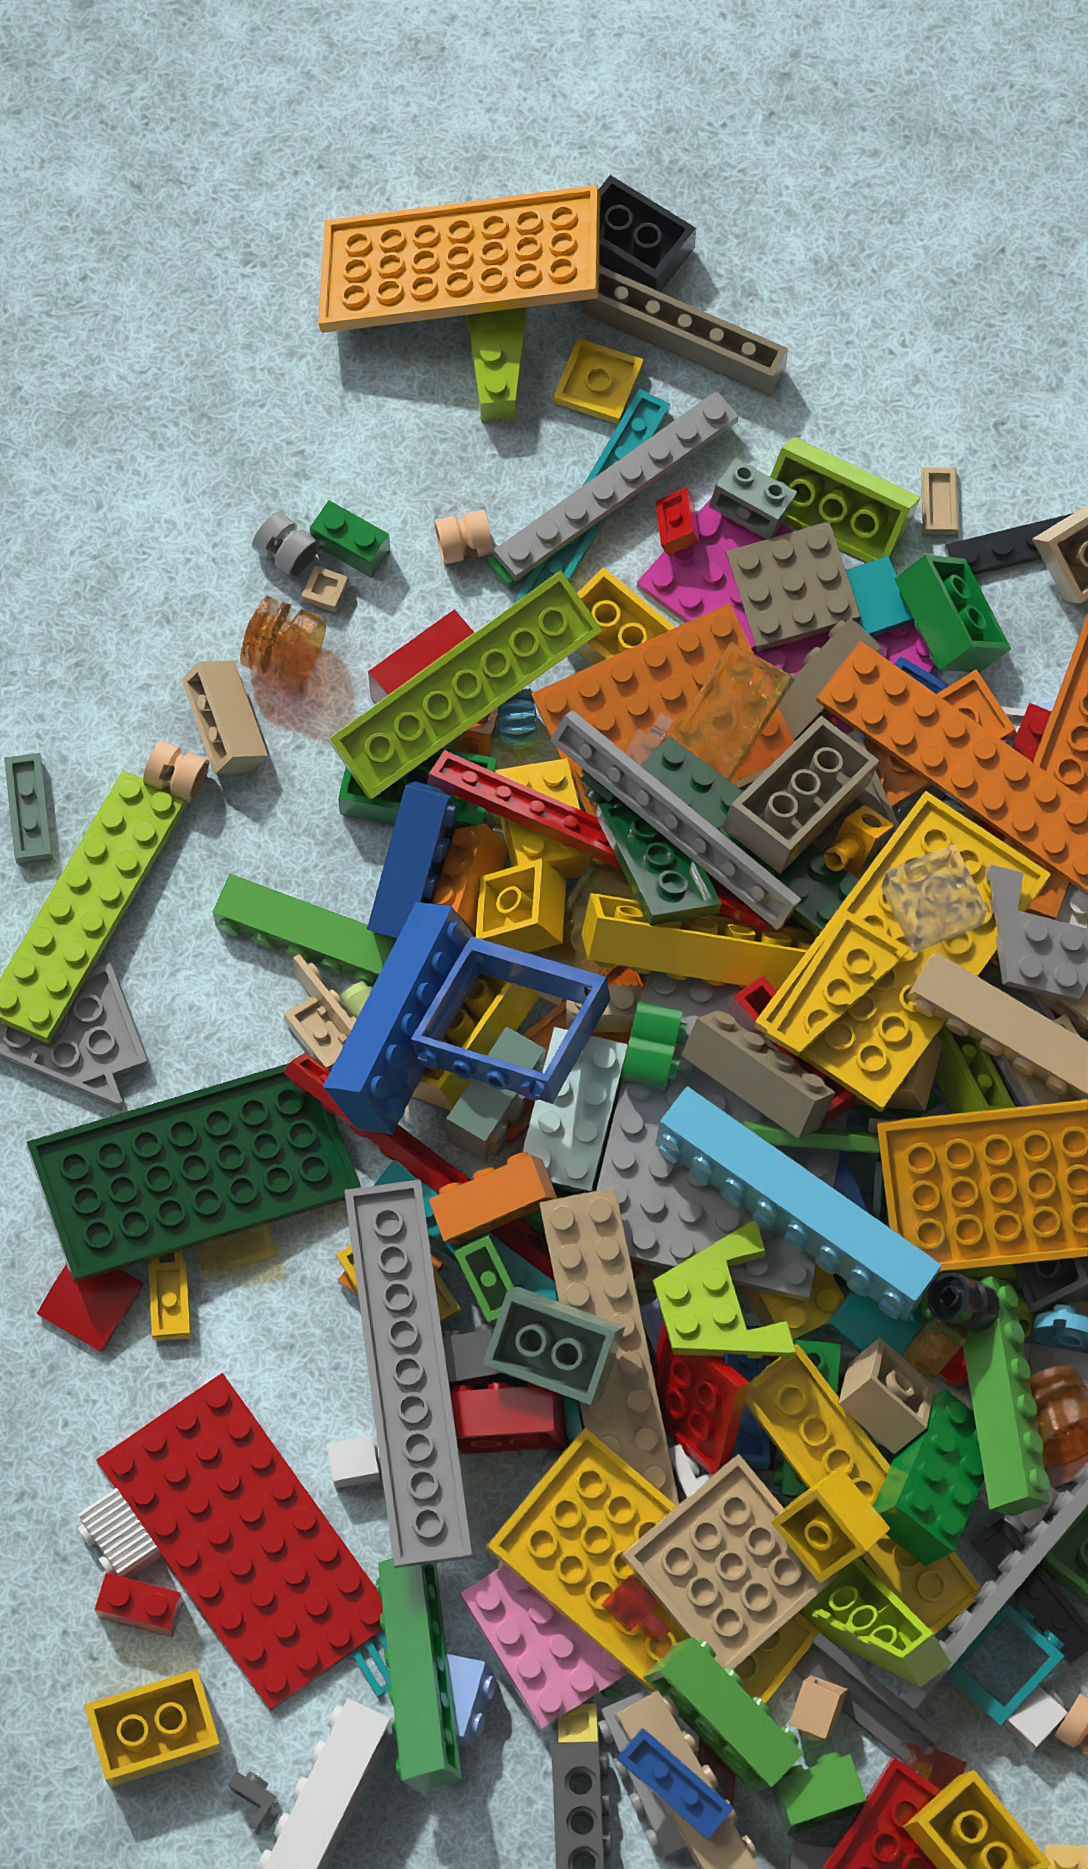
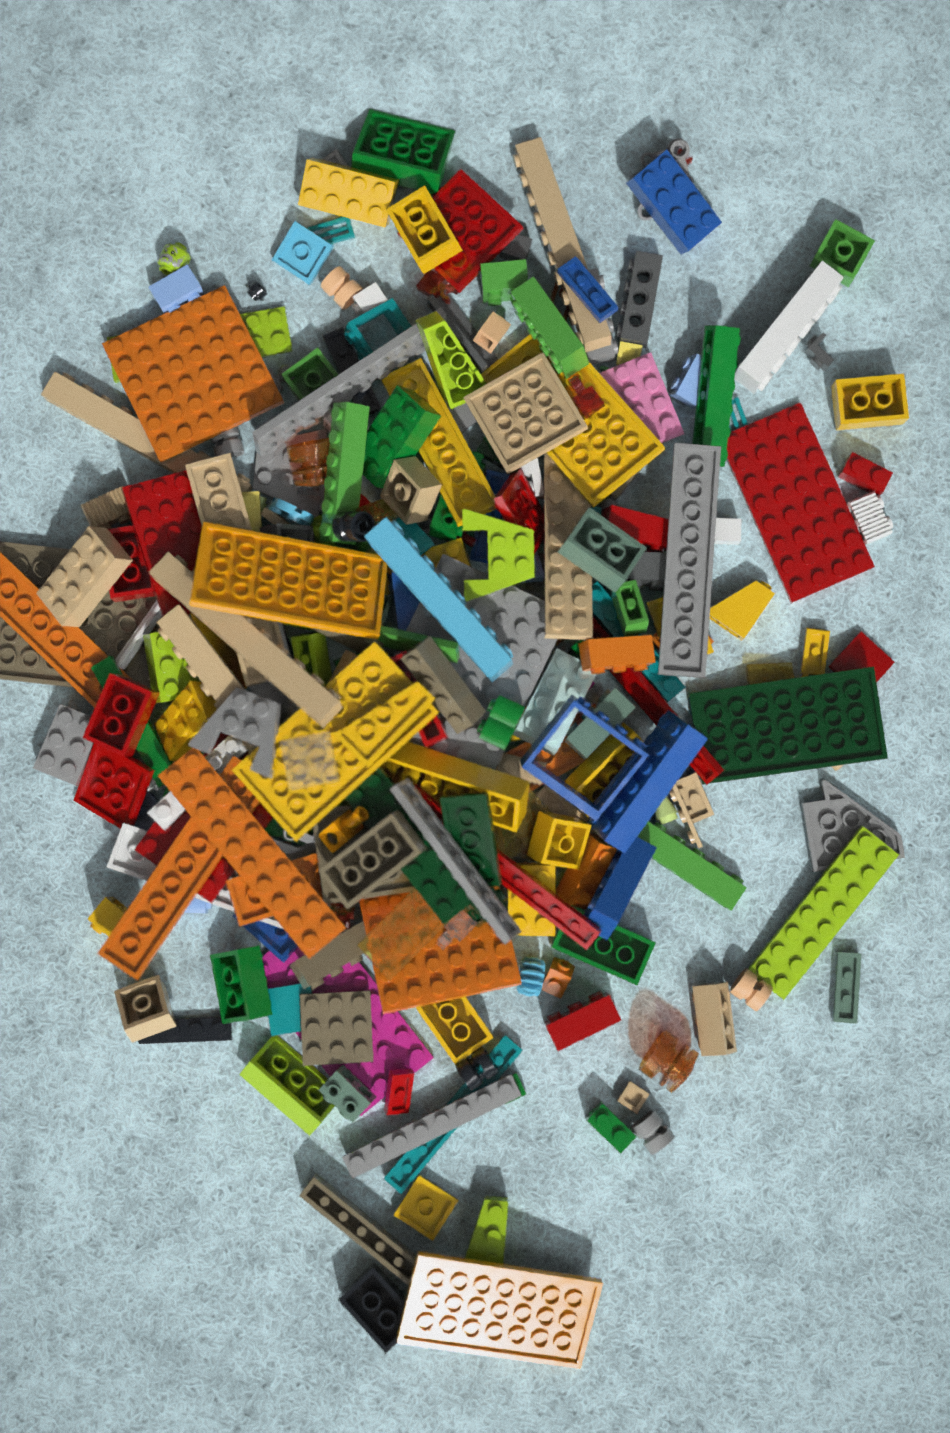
camera: 170 degrees left, 15 degrees up
lime plate [327,571,603,799] -> none
light nougat wheel [434,510,493,565] -> none
yellow brick [771,1467,890,1583] -> none
tan tile [921,467,959,536] -> none
none -> black wheel [455,1046,499,1090]
none -> yellow slope [709,581,775,641]

